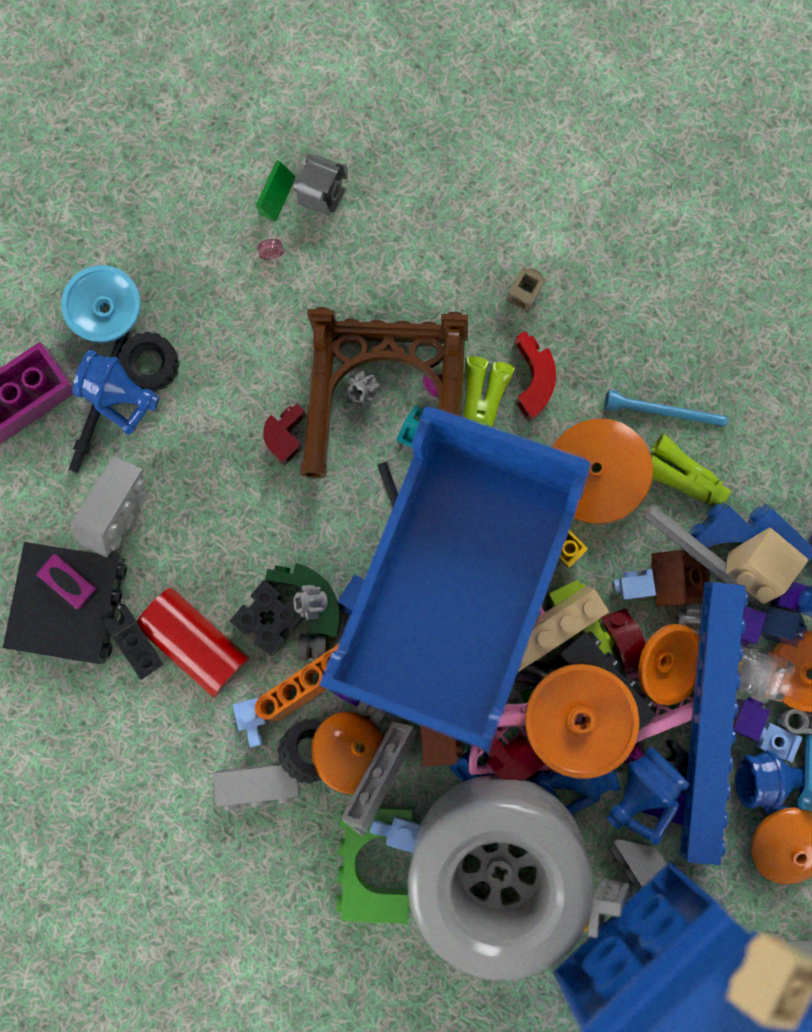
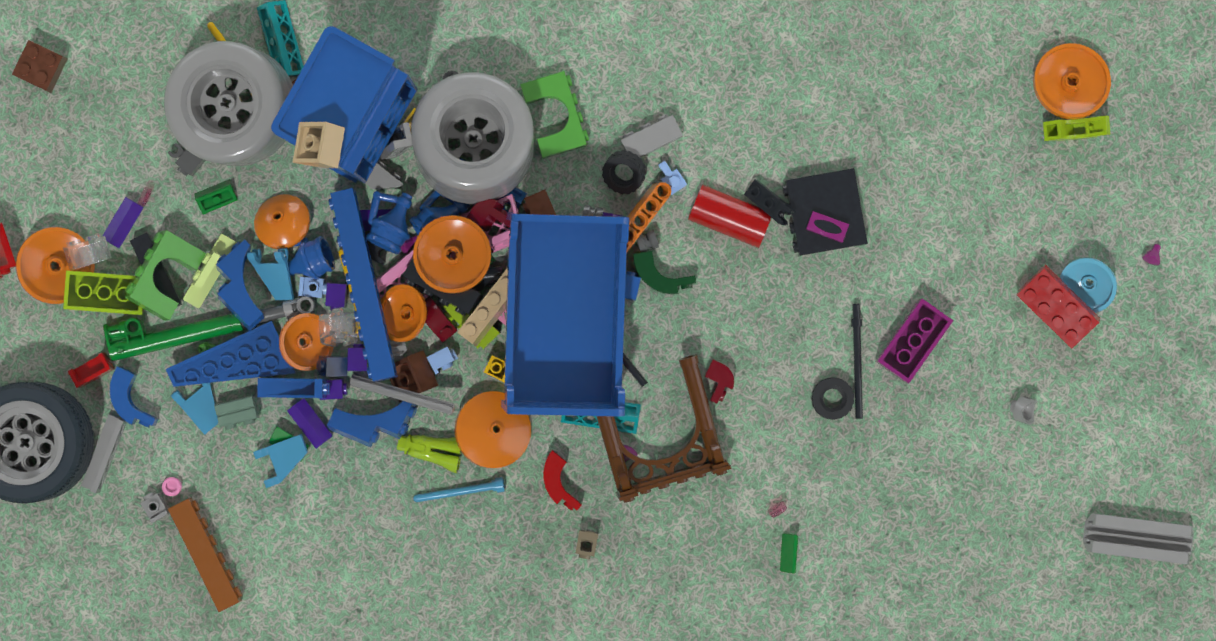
camera: 170 degrees right, 5 degrees up
medium azure dish [61,265,141,343] -> none
light grey brick [72,456,147,558] -> none
blue piece [73,350,160,434] -> none
black brick [229,580,305,656] -> none
dark grey brick [293,154,348,216] -> none
light grey gear [294,585,328,619] -> none
orange dish [311,712,383,794] -> none
light grey fence [341,721,418,836] -> none
light grey gear [347,371,380,406] -> none
light blue plate [370,816,421,853] -> none
lime piece [463,356,515,428] -> none
tan slope [726,527,807,605] -> none

